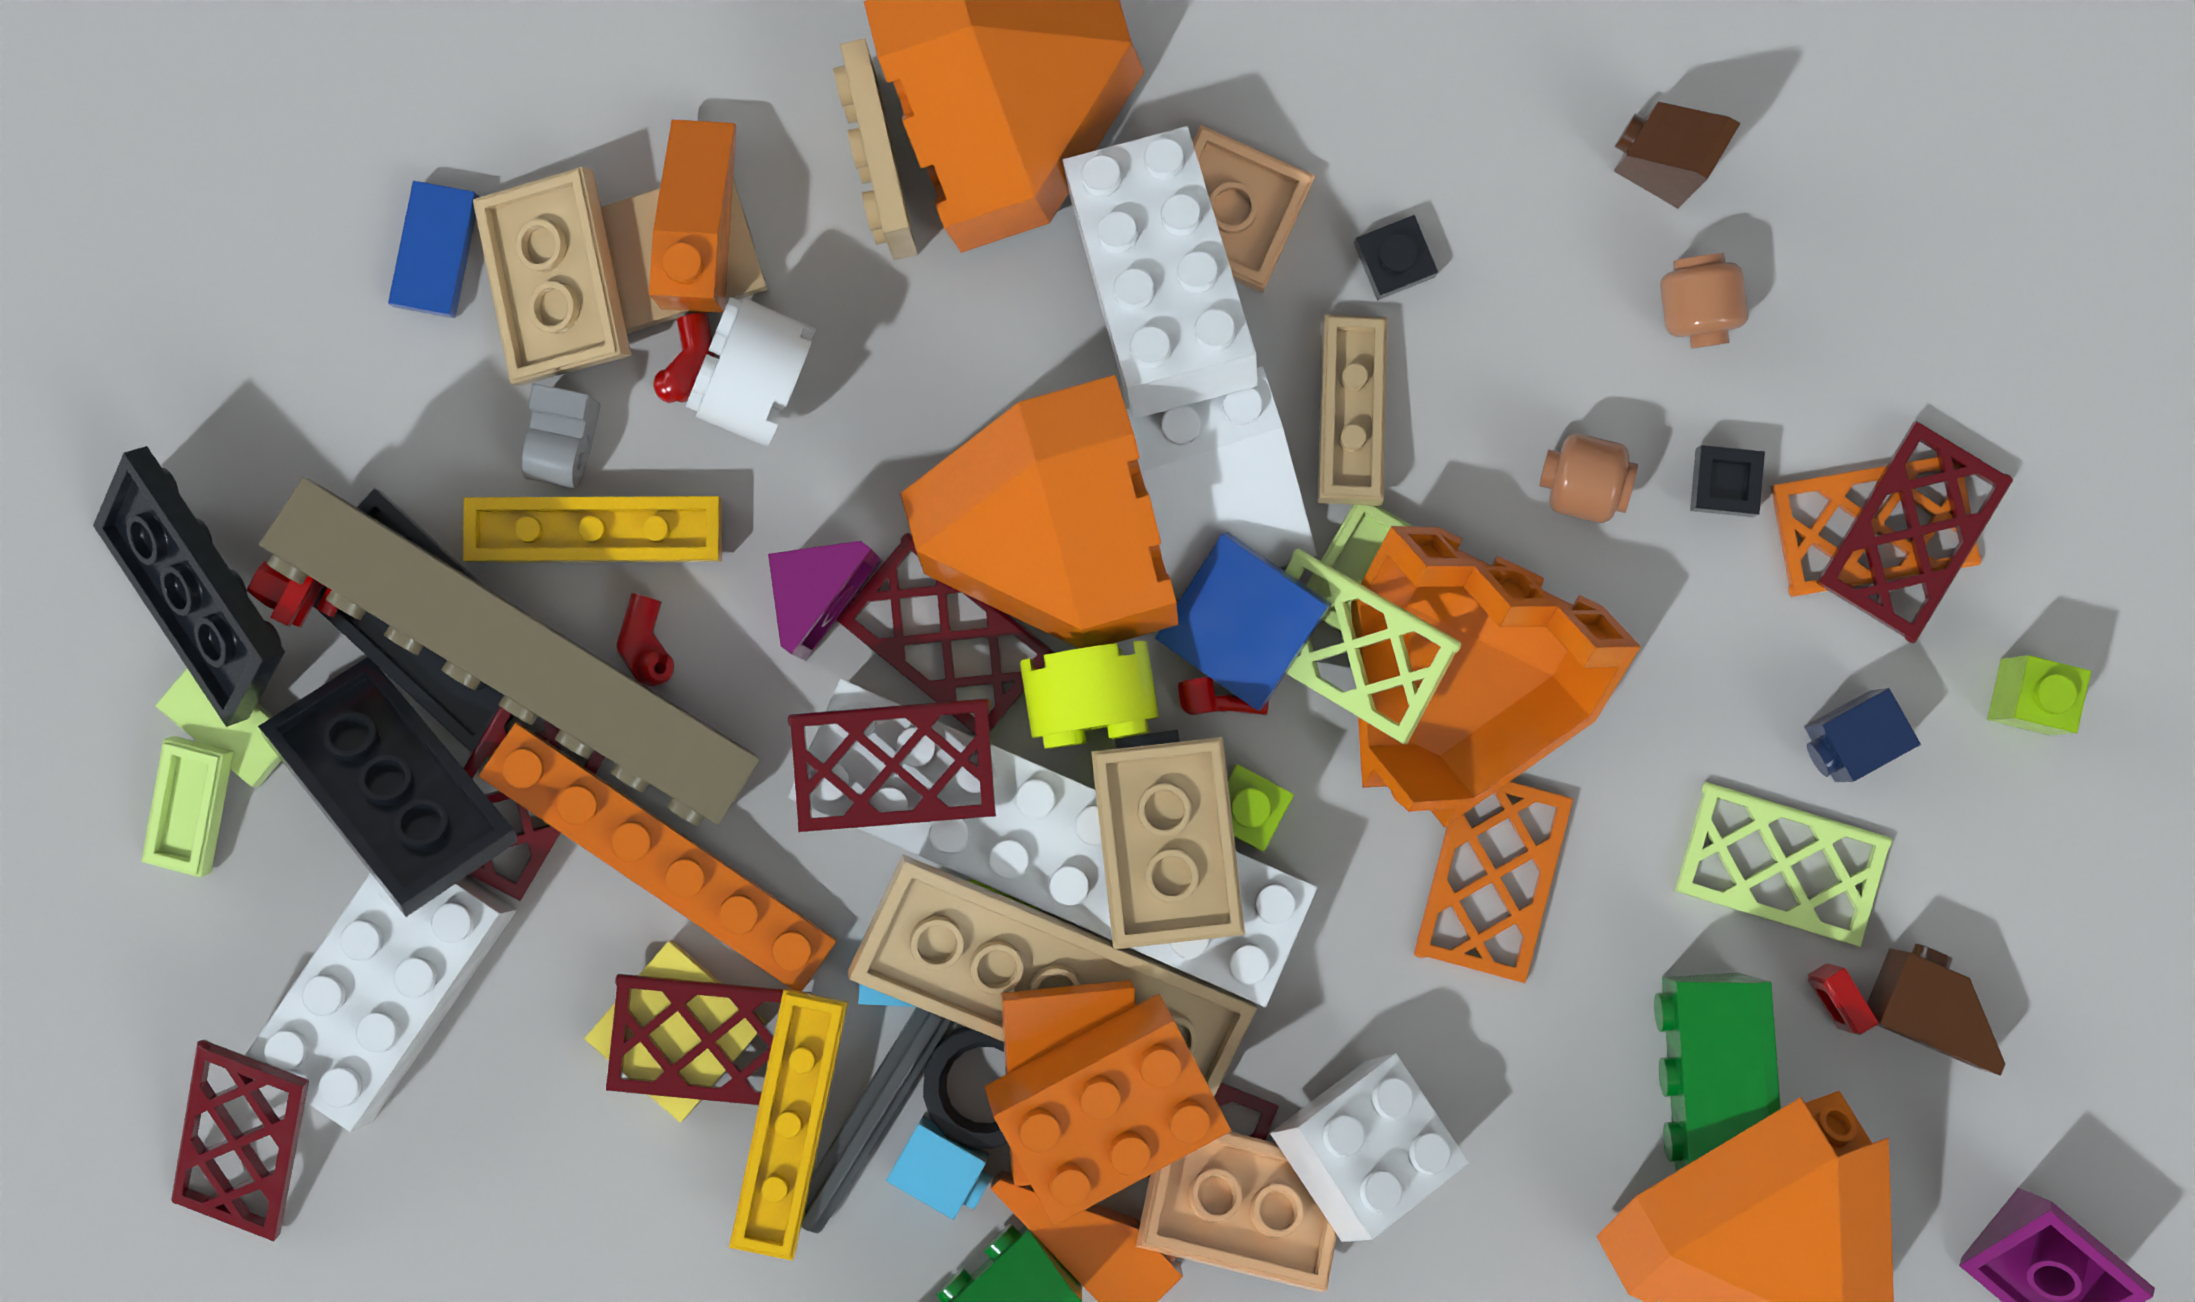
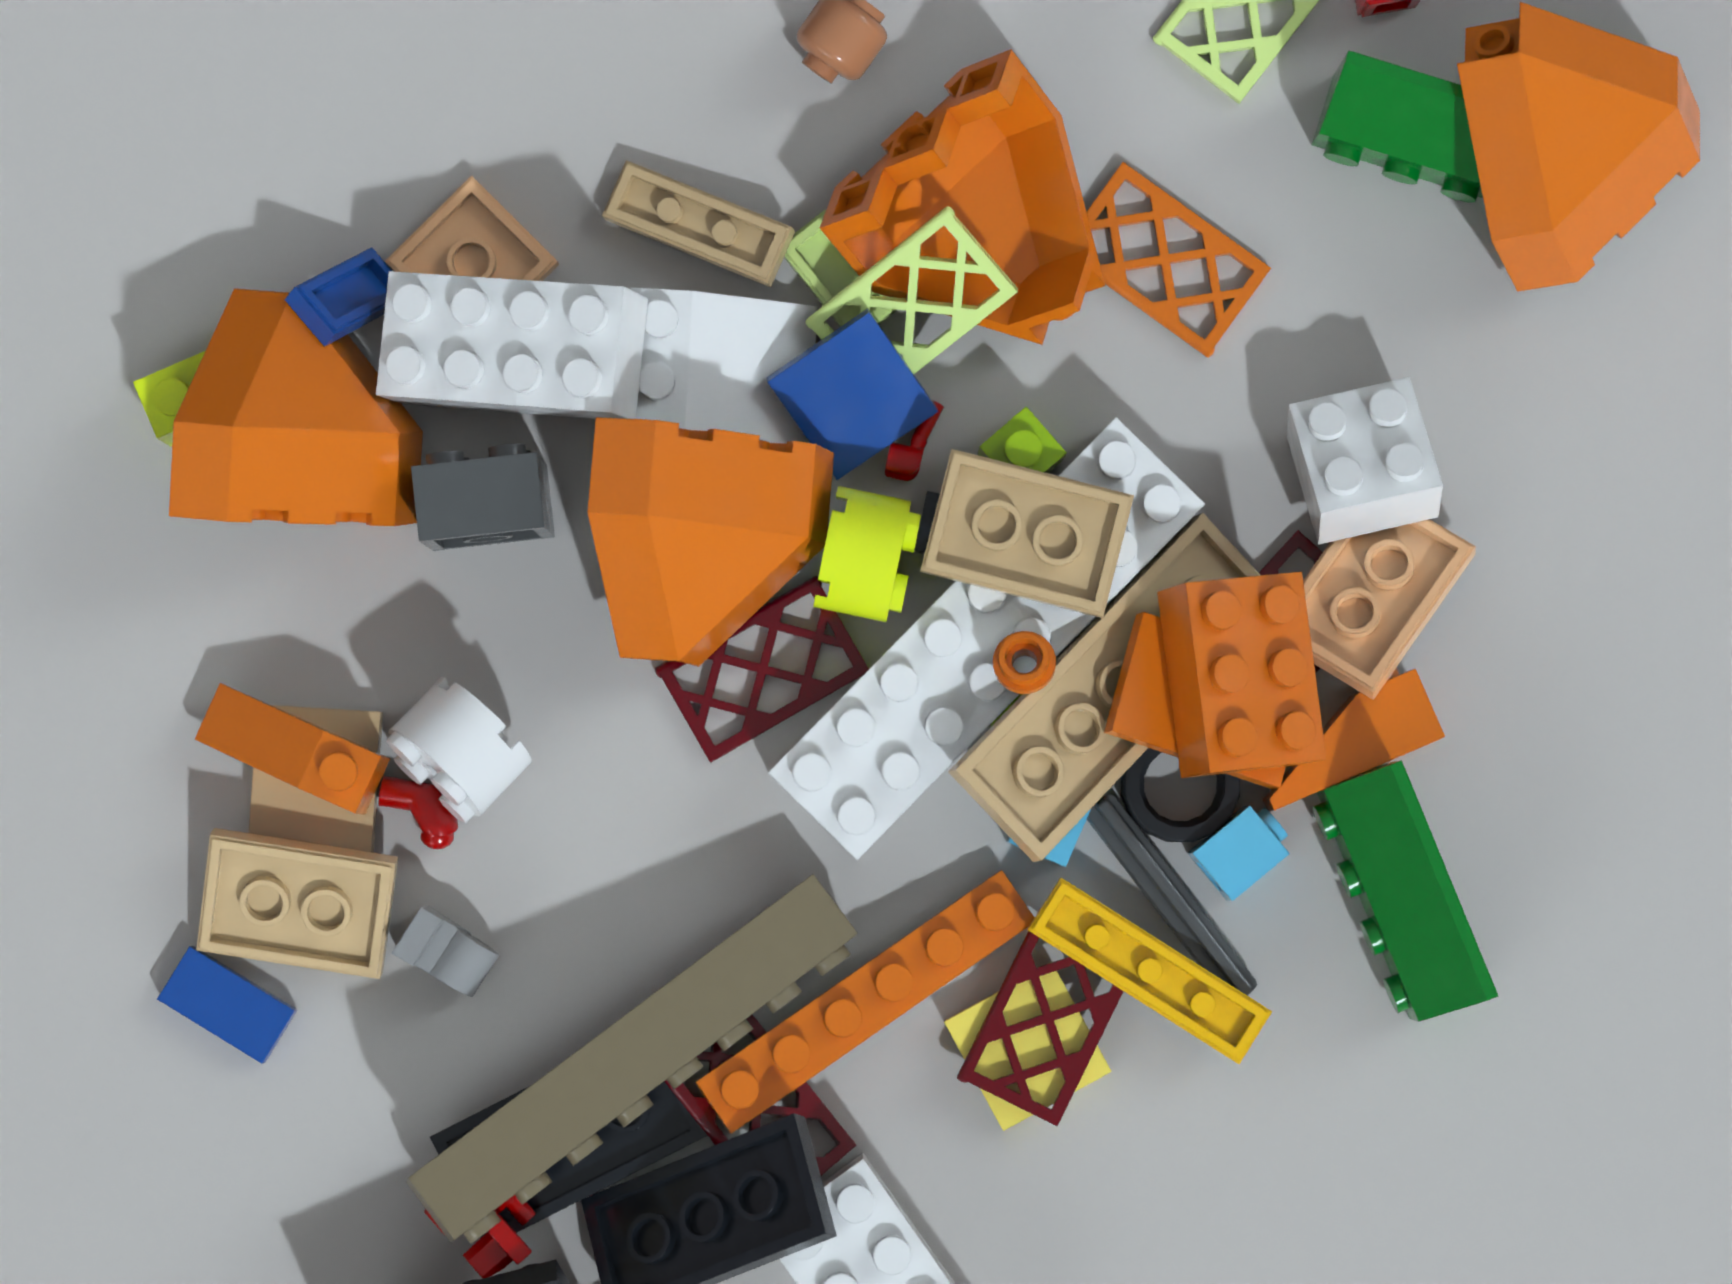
camera: 70 degrees left, 0 degrees up
yellow plate [463,496,722,563] -> none
red arm [616,593,675,686] -> none
magenta slope [768,541,882,661] -> none
dark red window [788,698,996,832] -> none
tan plate [833,38,918,260] -> none
black plate [1354,215,1438,300] -> none
none -> blue tile [285,247,392,347]
none -> dark grey brick [411,444,555,551]
none -> orange plate [993,631,1056,694]

